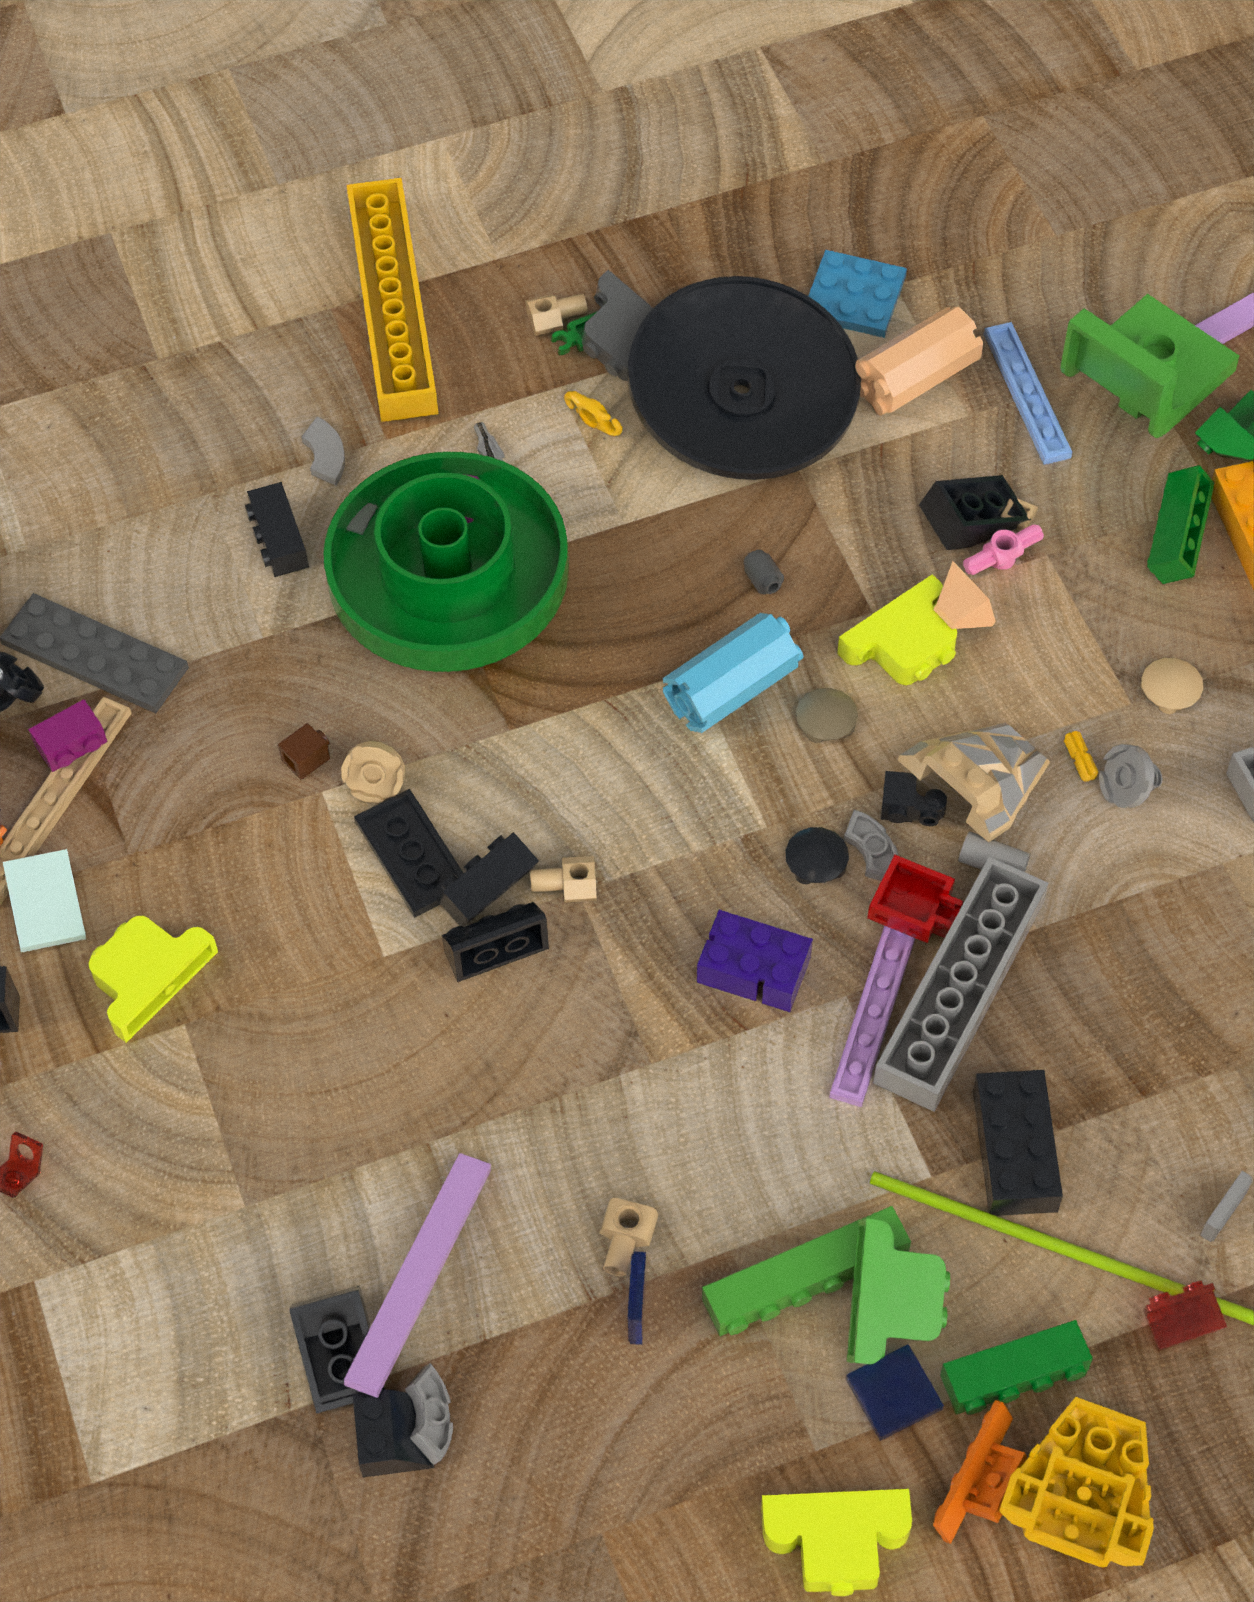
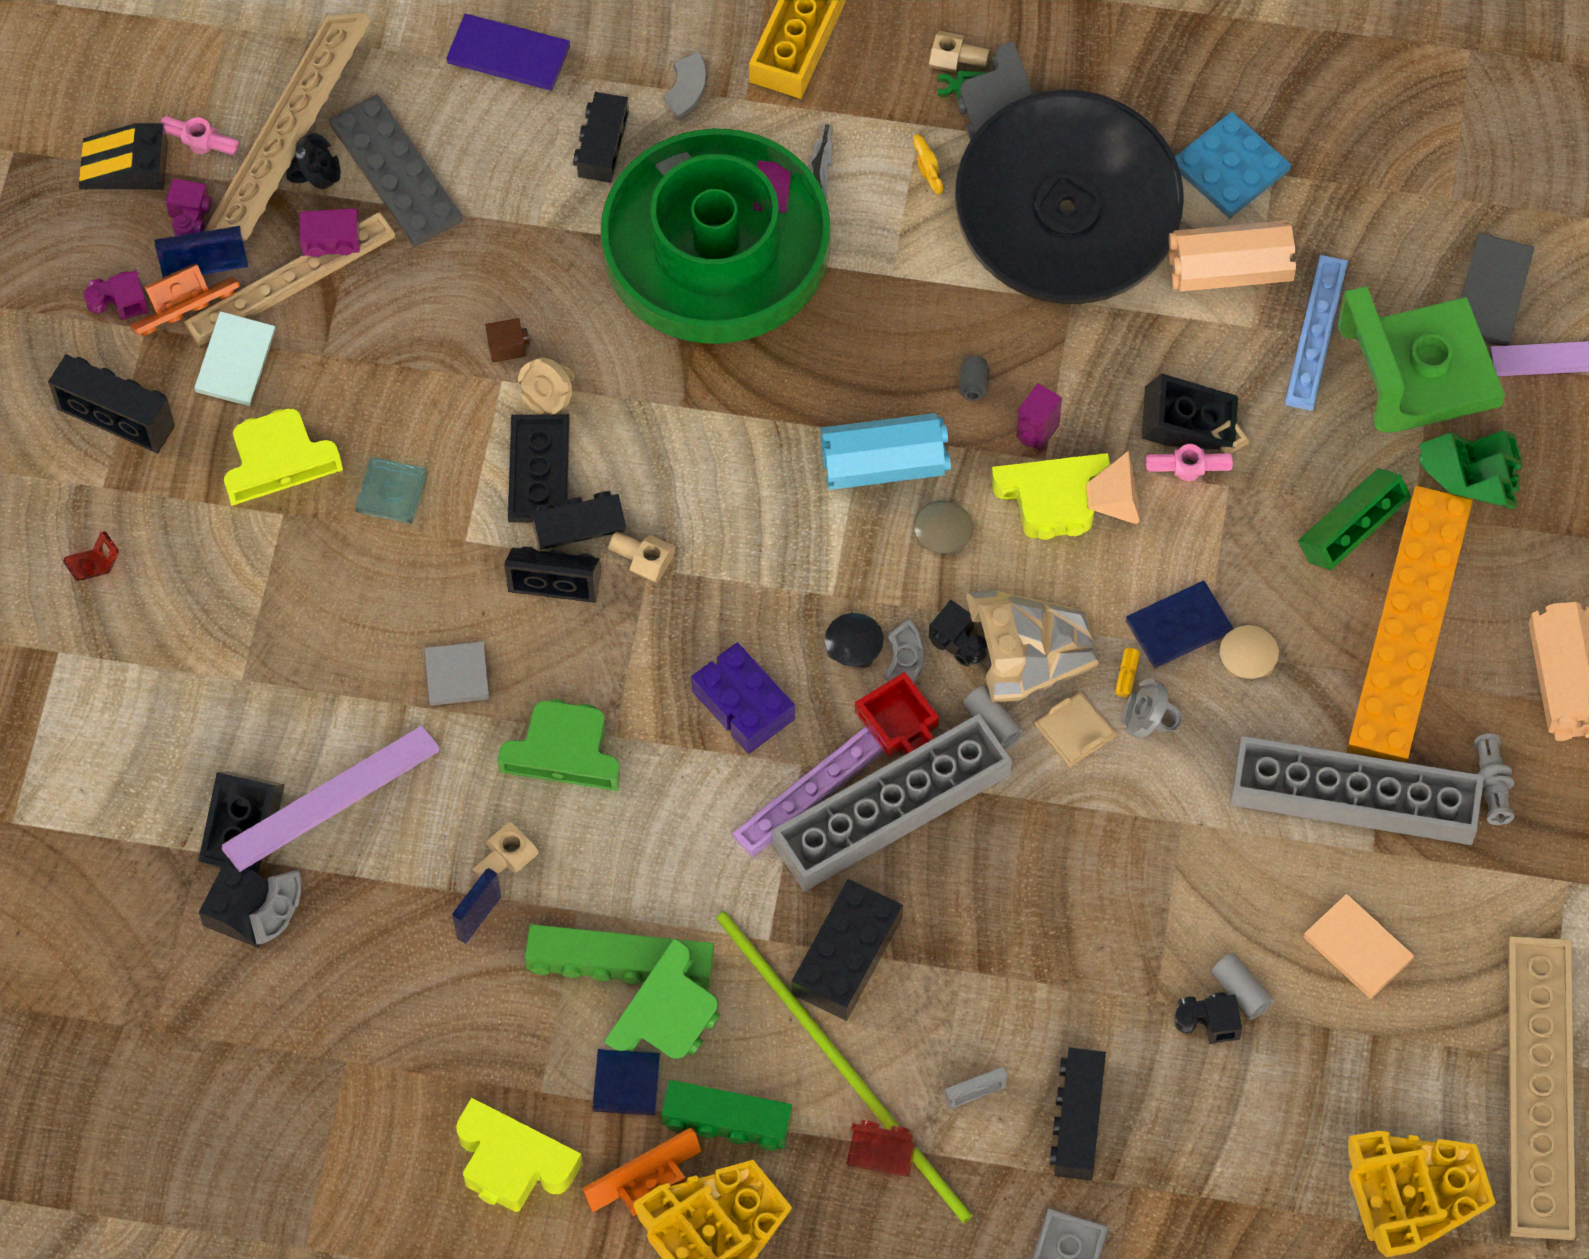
camera: 30 degrees right, 5 degrees up
none -> clear light blue tile [355,457,428,524]
none -> light grey tile [424,641,490,706]
none -> dark purple tile [446,13,570,91]
none -> bright green brick [497,699,620,791]
none -> magenta brick [1016,383,1062,451]
none -> tan piece [1033,691,1118,768]
none -> clear blue tile [1126,580,1233,669]
none -> dark grey tile [1461,233,1534,346]

